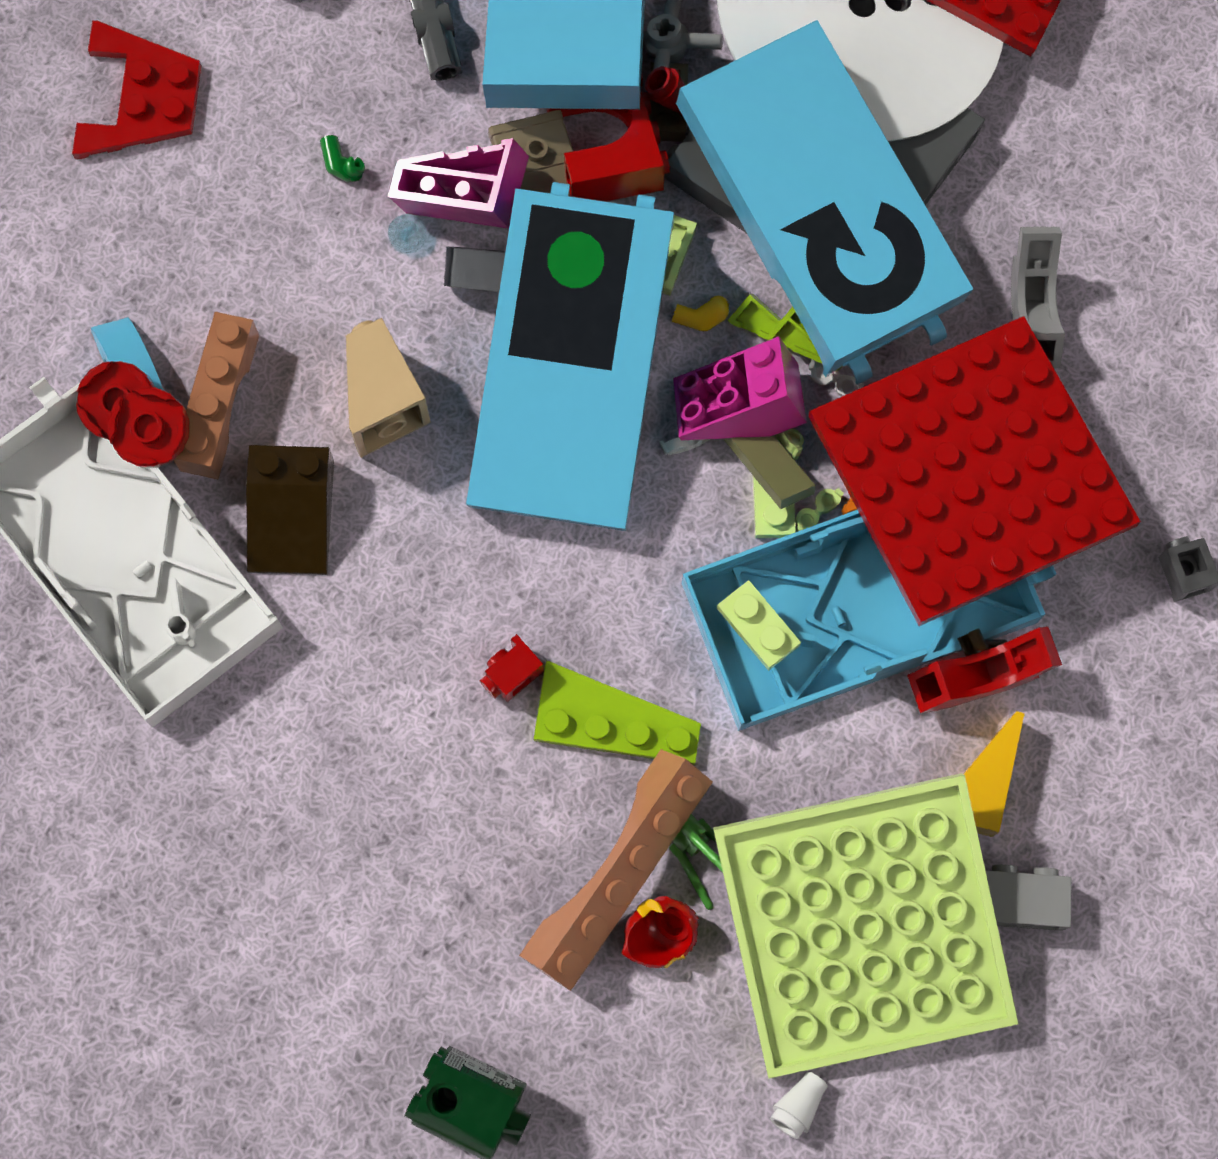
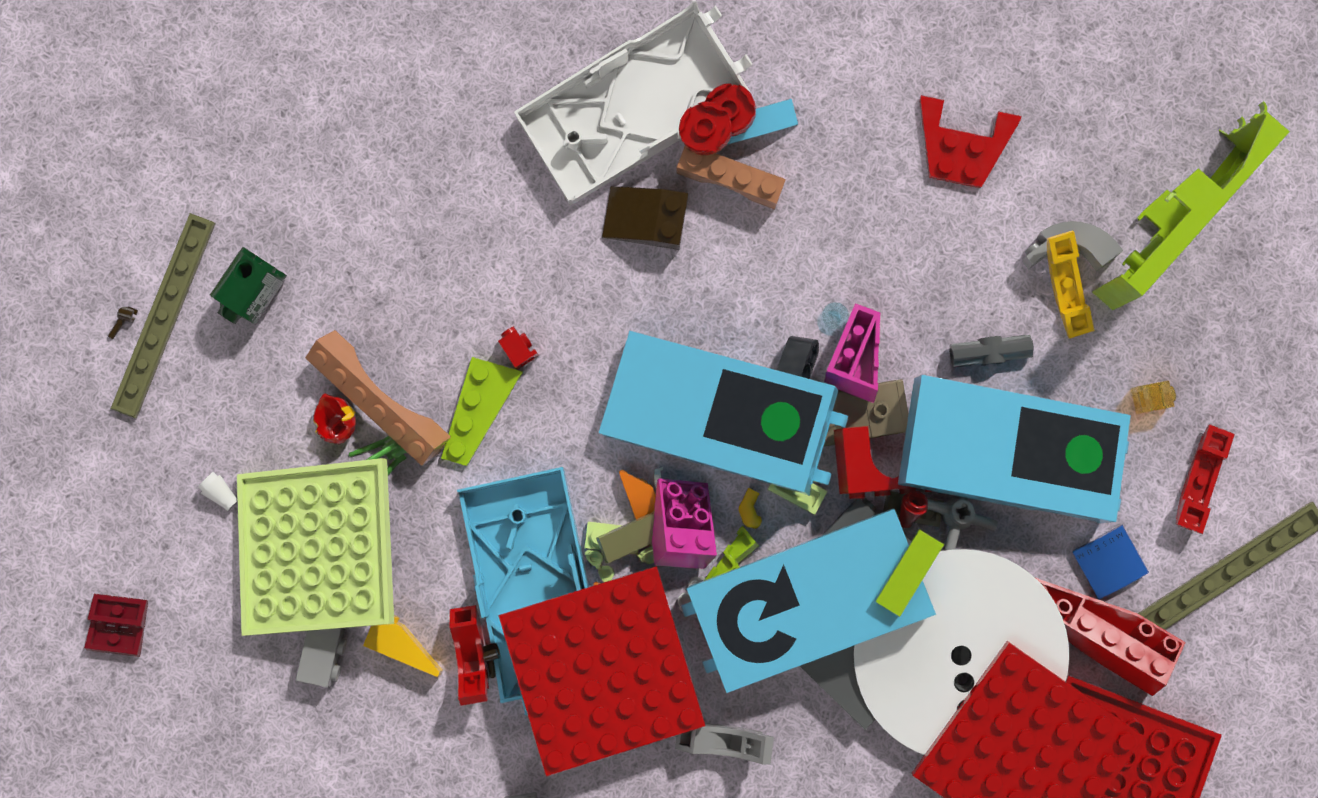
camera: 105 degrees right, 10 degrees up
green arm [320,135,365,183] -> none
tan slope [346,318,431,458] -> none
yellowish green plate [717,580,801,671] -> none
none -> orange slope [619,470,656,519]
none -> lime tile [875,529,944,617]

